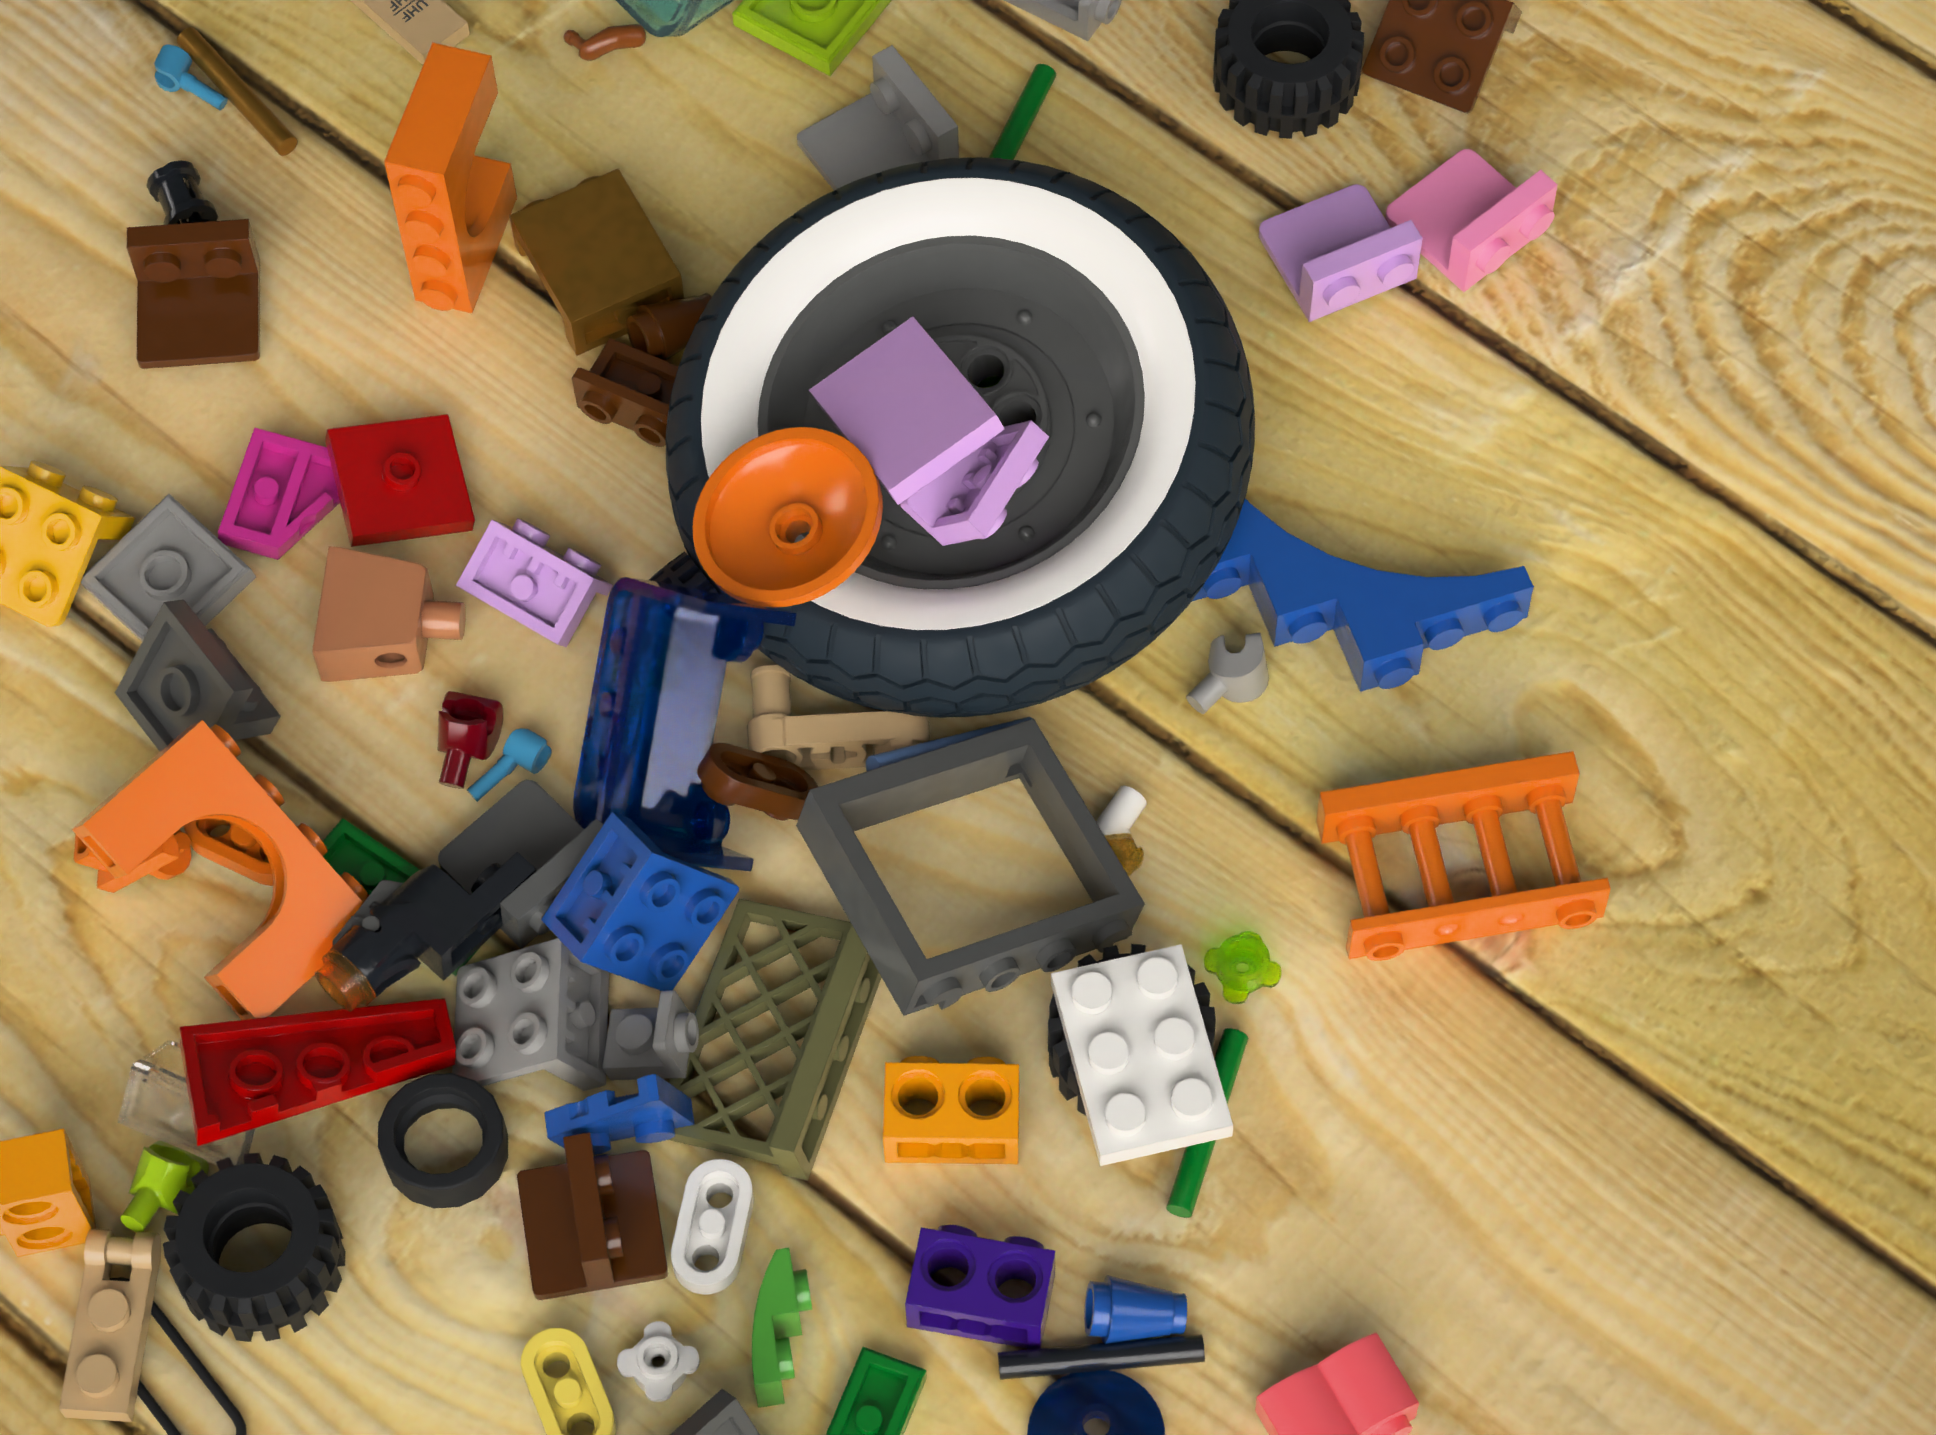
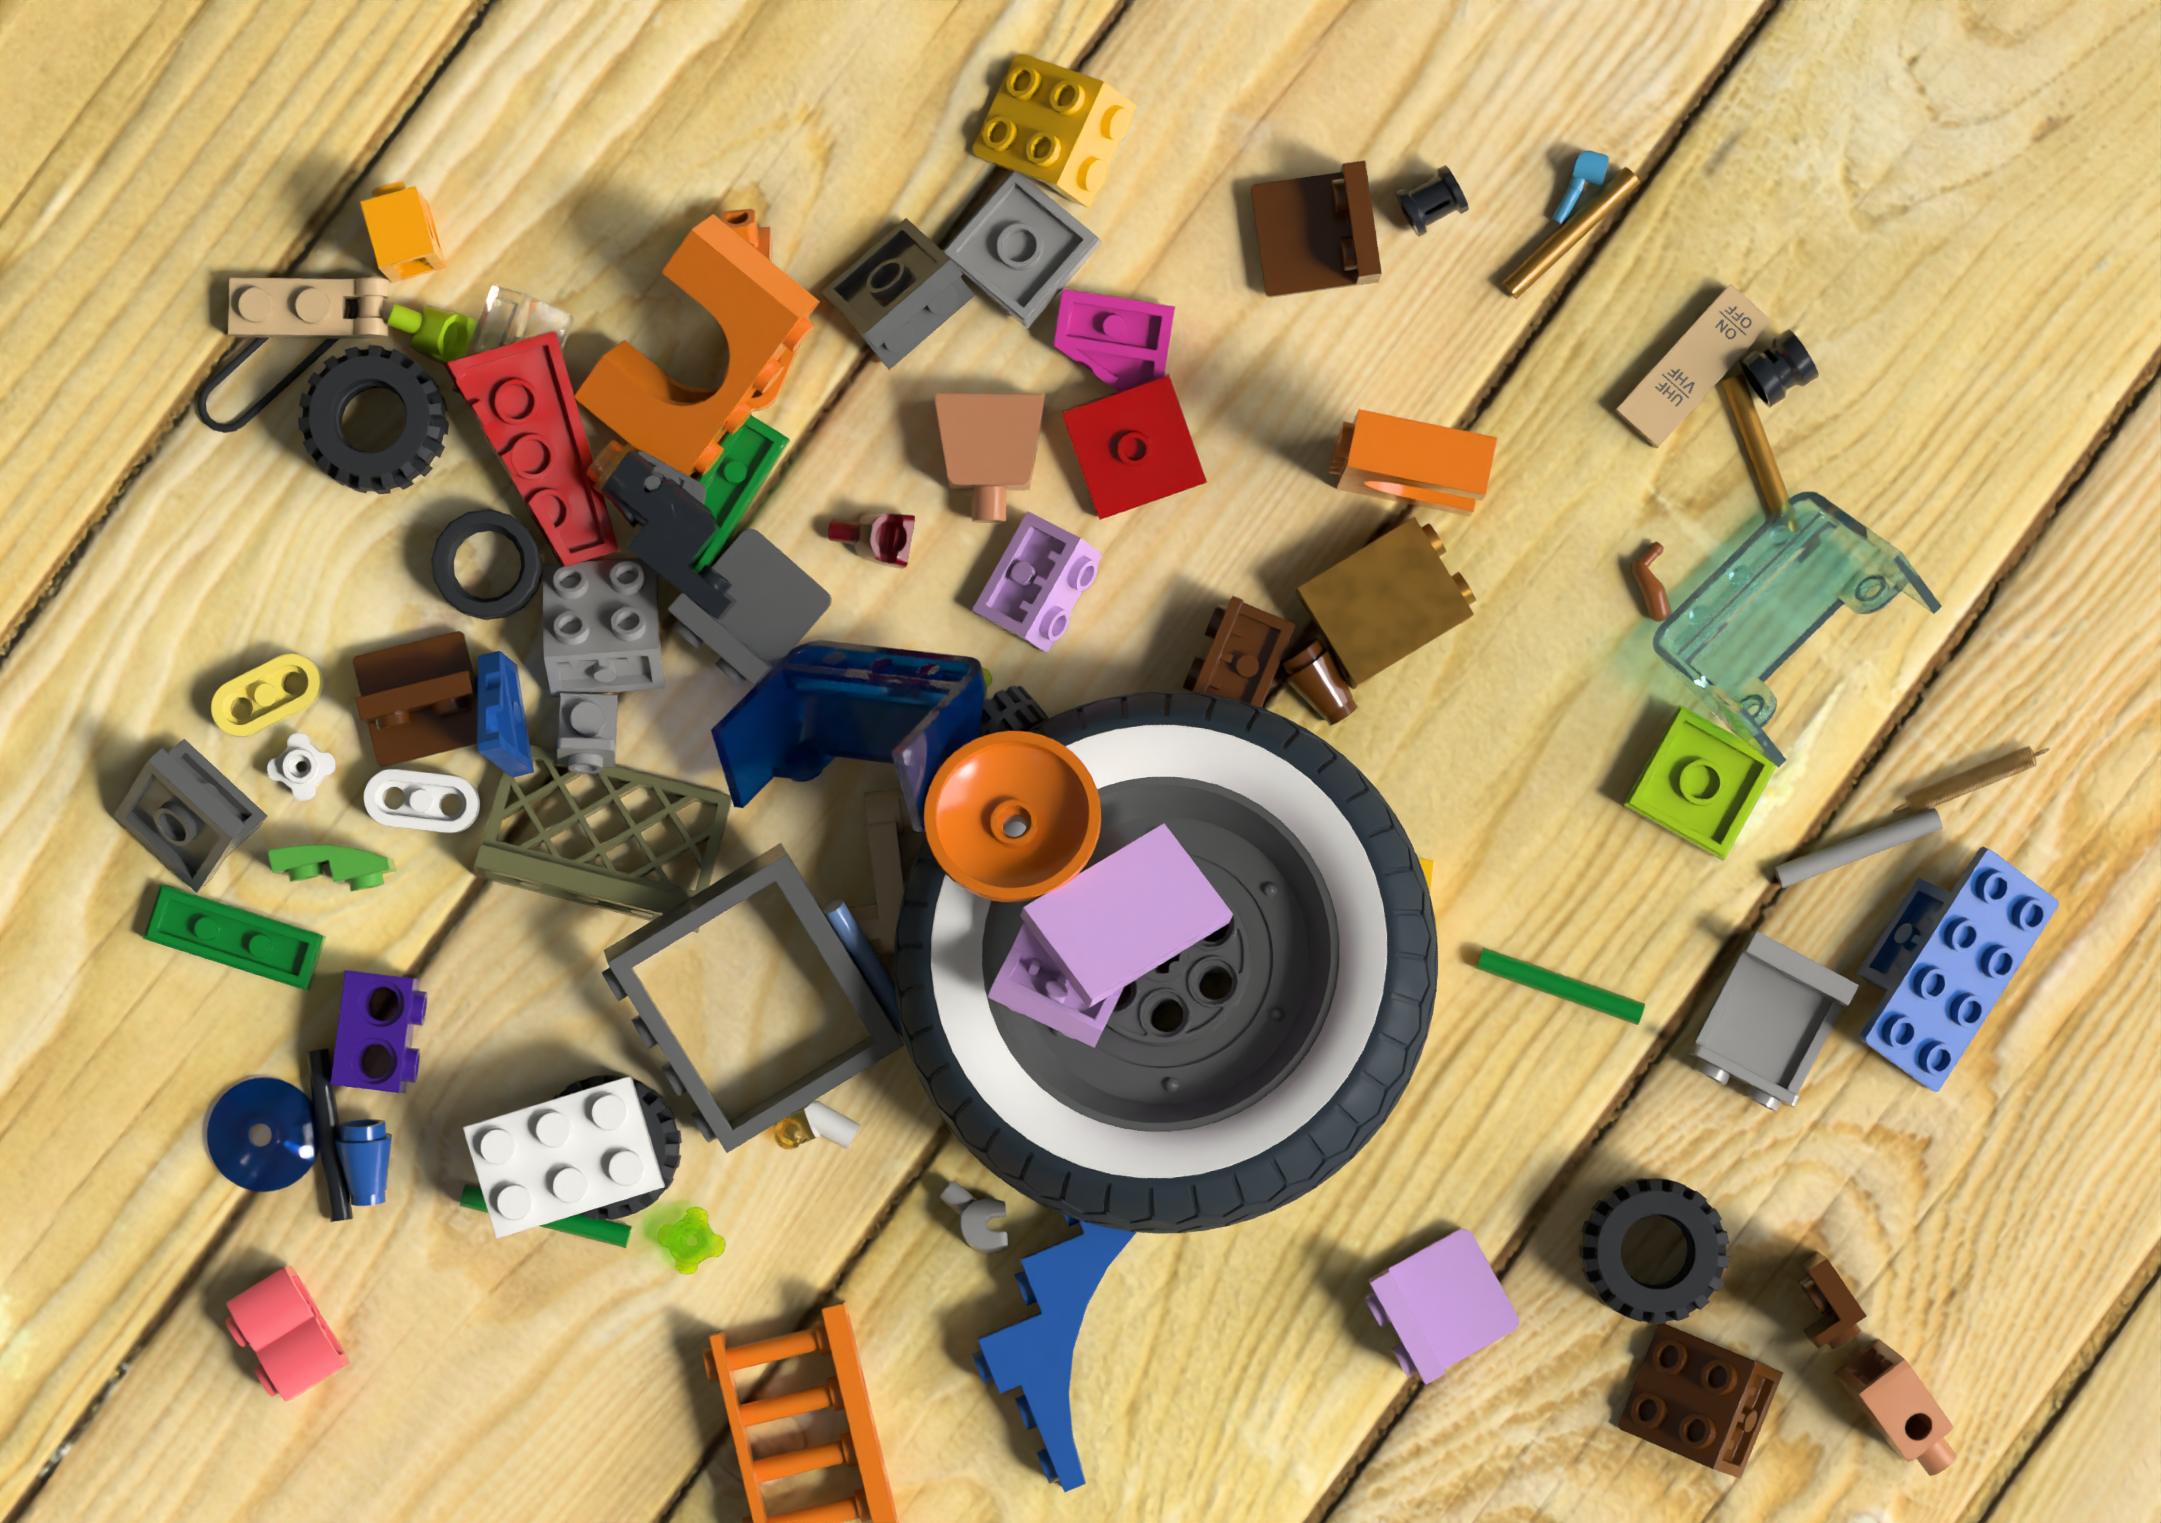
camera: 85 degrees right, 25 degrees up
dark azure hand [467,728,552,802] -> none
blue bracket [541,812,739,991] -> none
reddish brown plate [697,742,818,821] -> none
light grey bracket [797,45,959,191] -> none
light orange brick [883,1056,1020,1164] -> none
bright pink bracket [1385,149,1558,292] -> none

